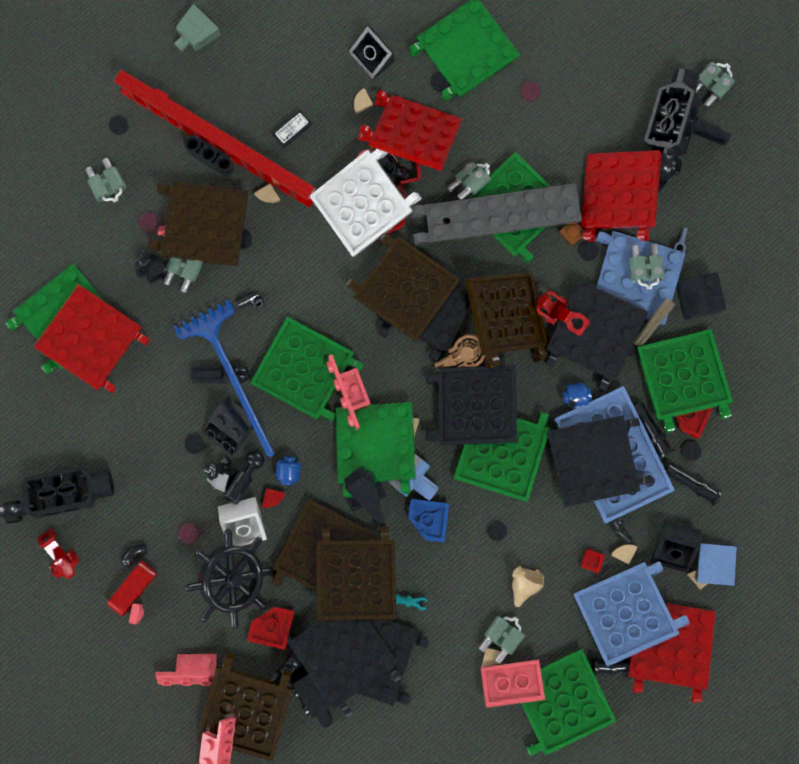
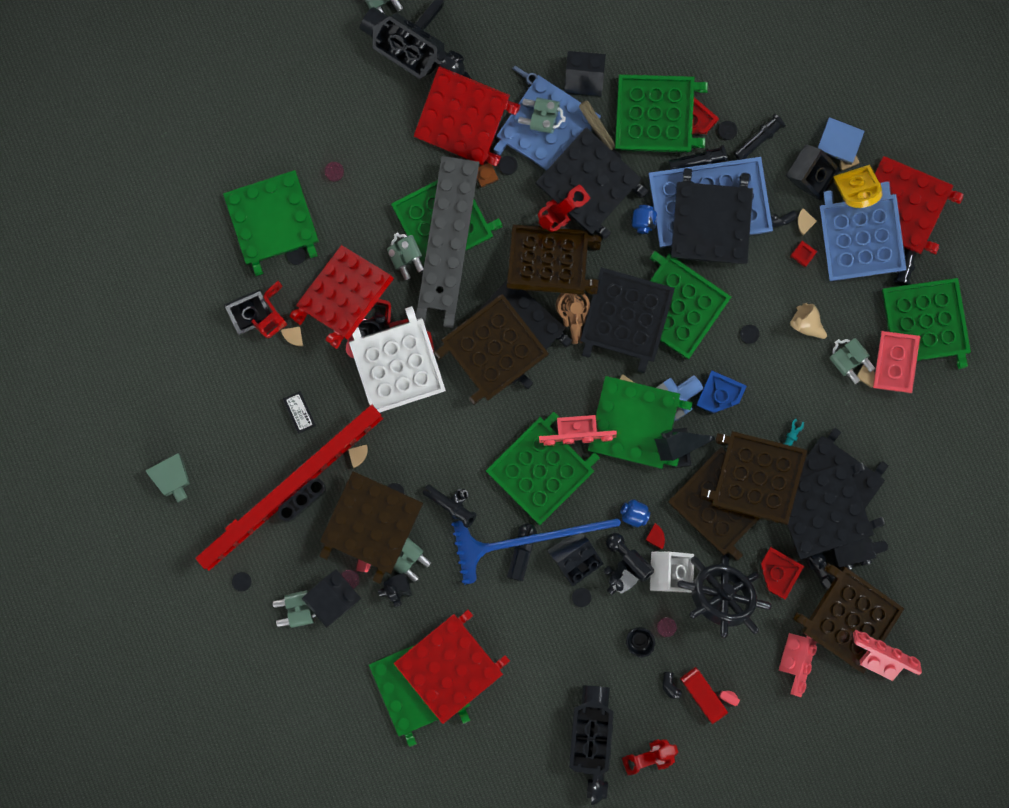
camera: 75 degrees left, 0 degrees up
none -> red piece [251,281,288,338]
none -> black slope [302,569,361,628]
none -> black pin [423,484,477,528]
none -> black hair [626,627,656,658]
none -> yellow tile [833,165,882,208]

